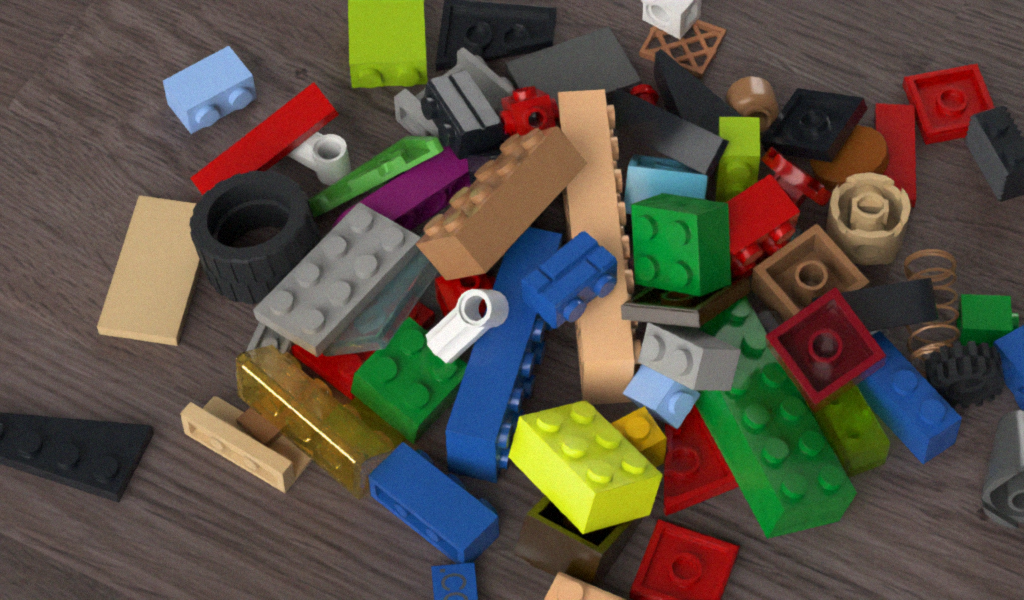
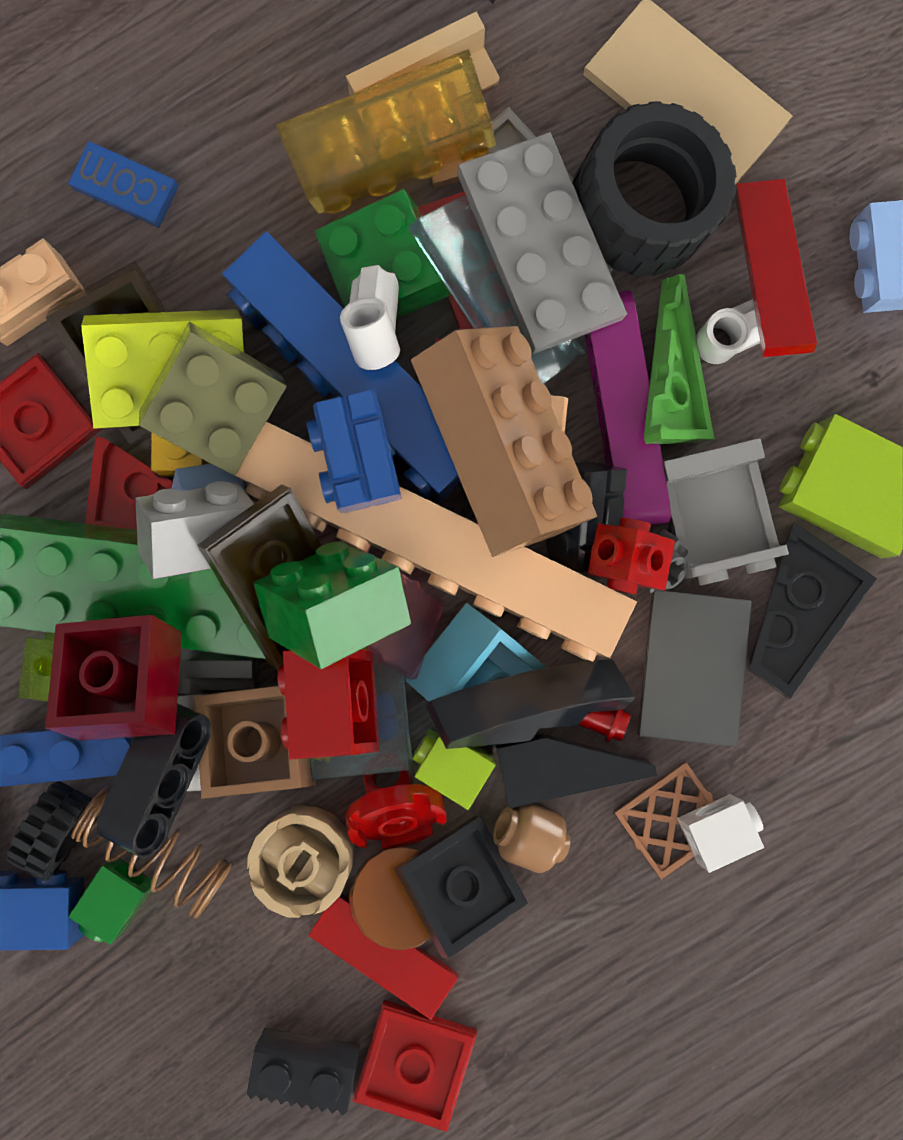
camera: 120 degrees right, 30 degrees up
blue brick [368,442,499,564] -> none
black brick [421,70,504,160] -> none
none -> olive brick [139,321,287,476]

